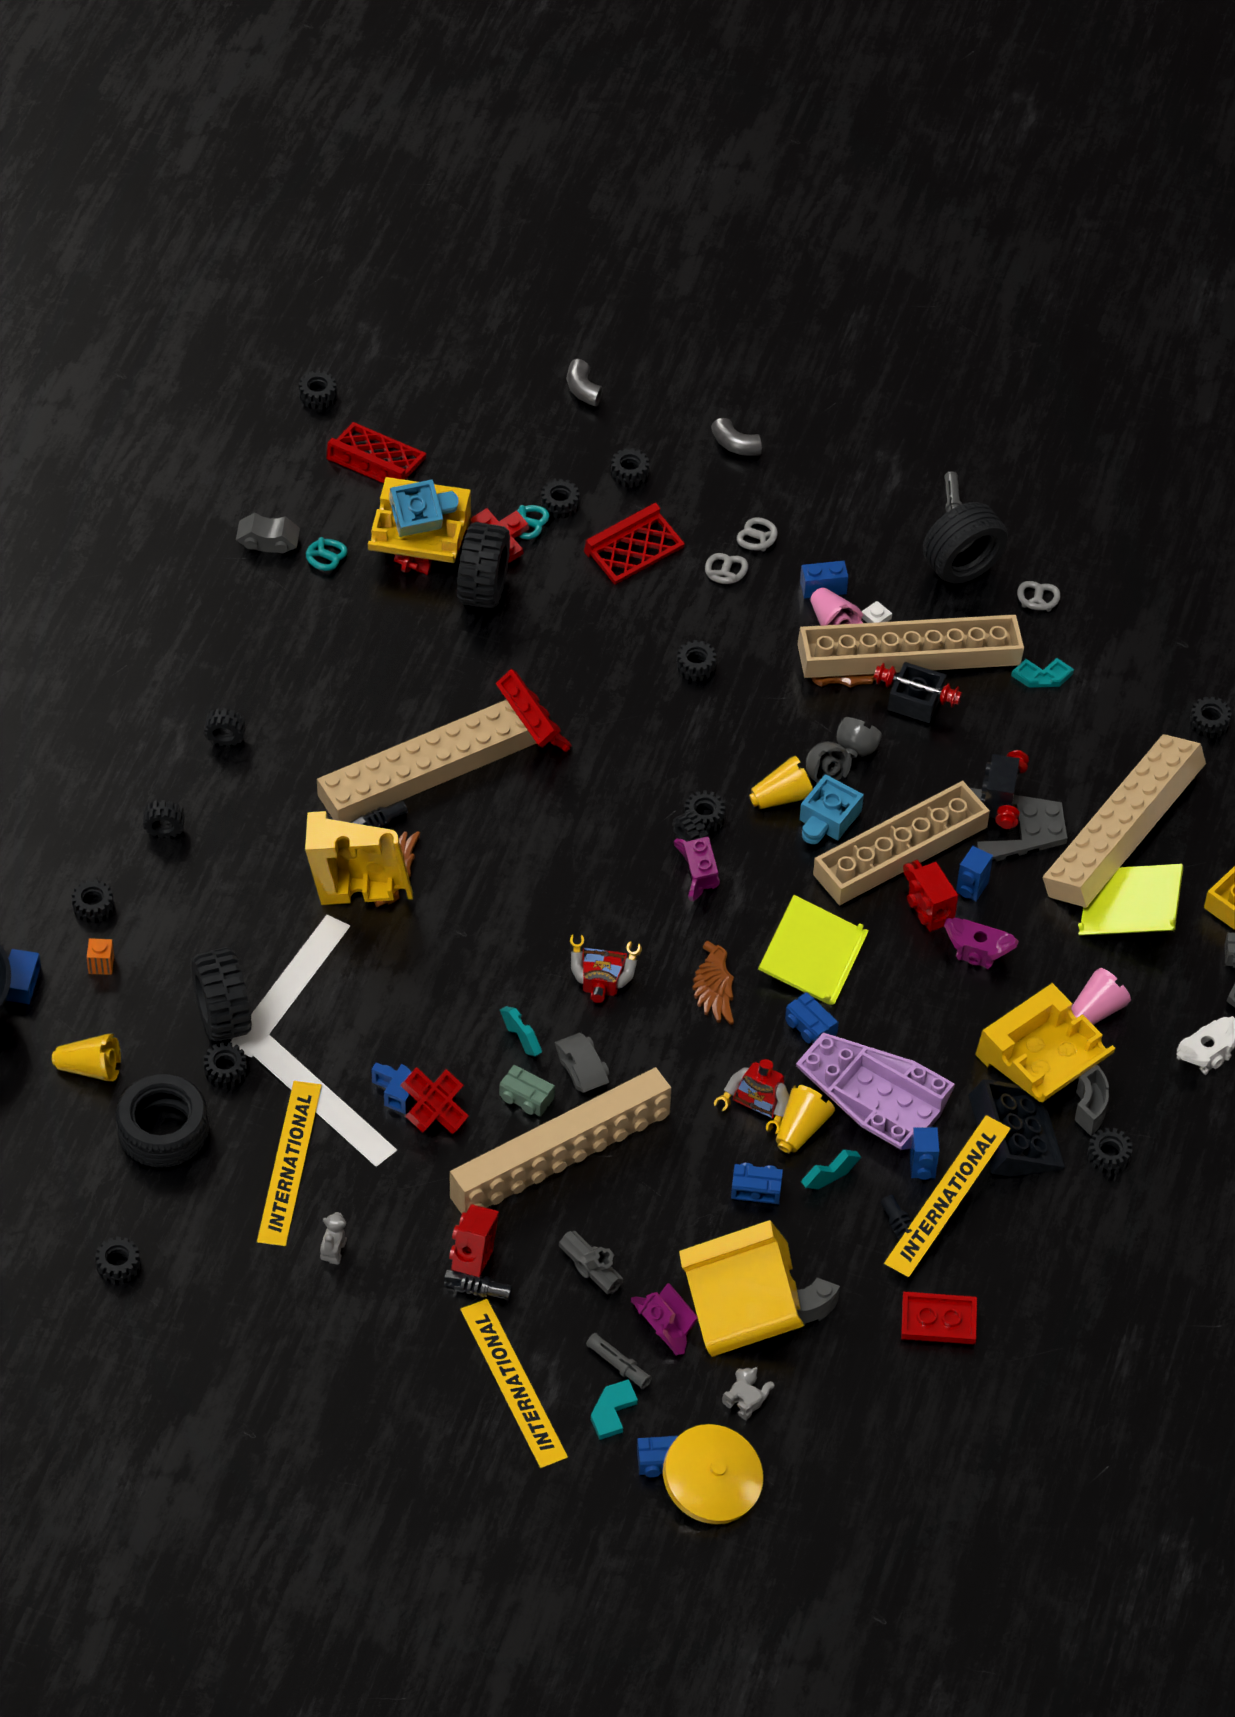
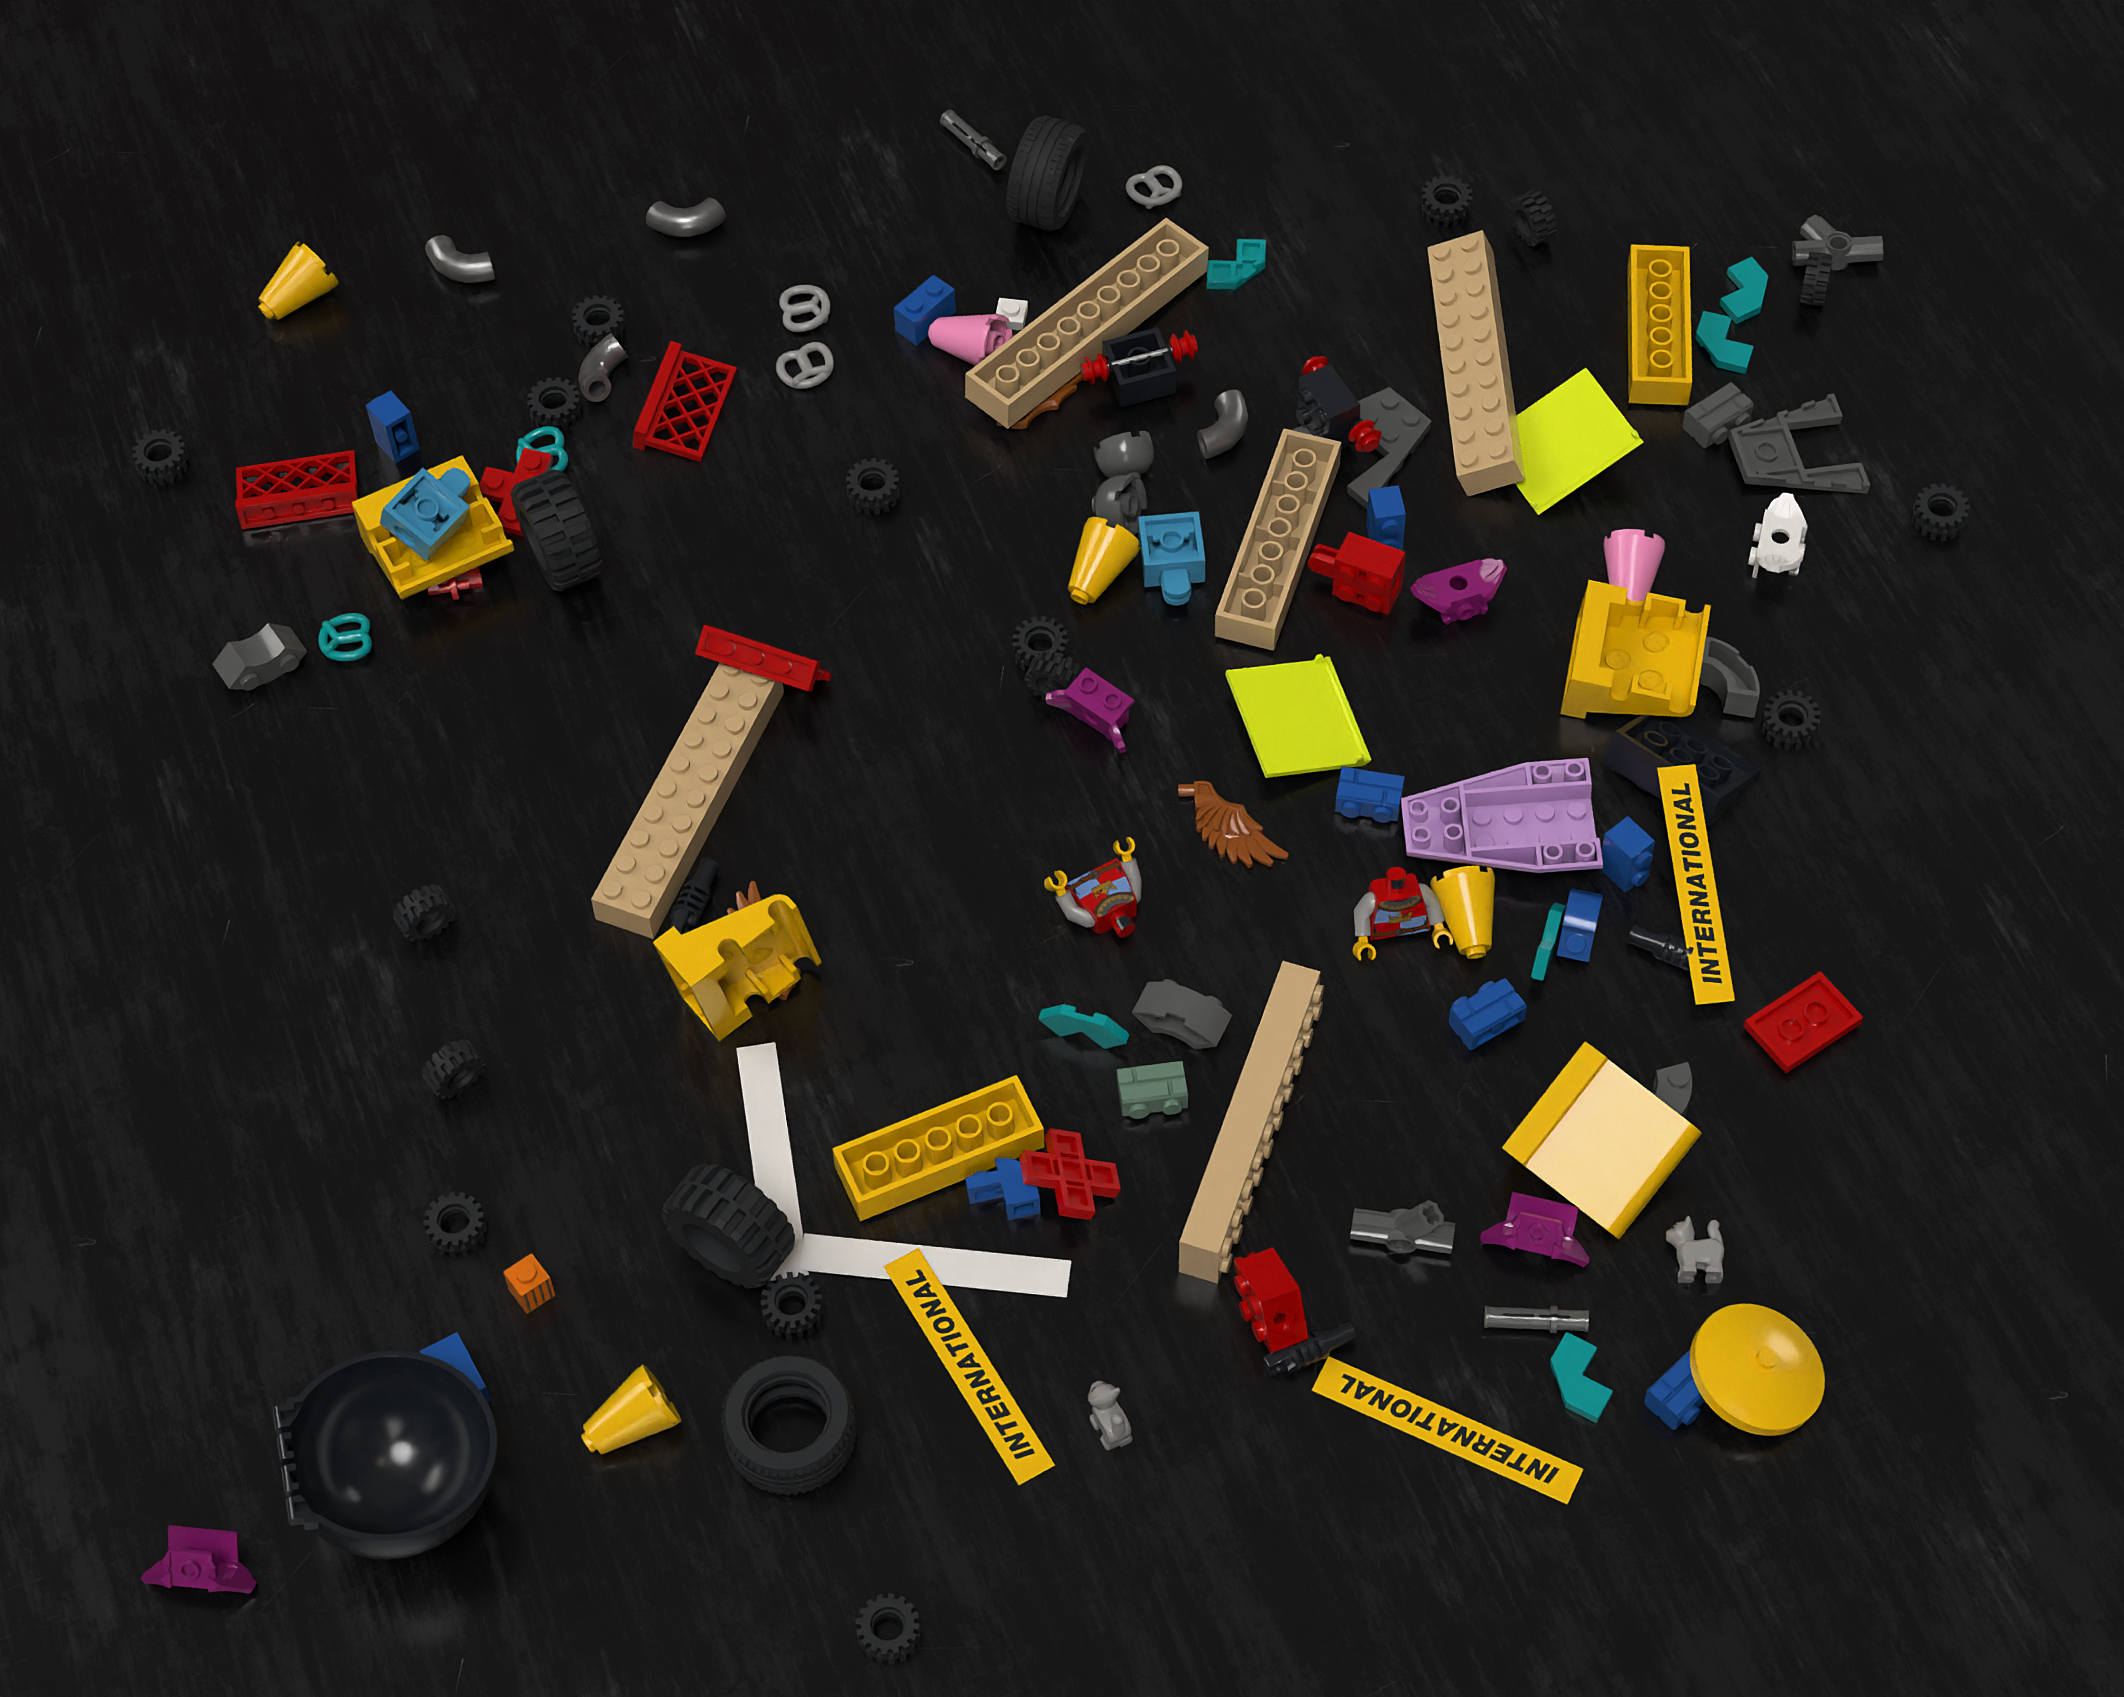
camera: 35 degrees left, 5 degrees up
none -> yellow cone [258,241,339,320]
none -> blue brick [366,390,420,464]
none -> flat silver cylinder [578,333,628,402]
none -> yellow brick [832,1075,1045,1221]
none -> flat silver cylinder [1197,390,1249,459]
none -> blue brick [1557,888,1603,962]

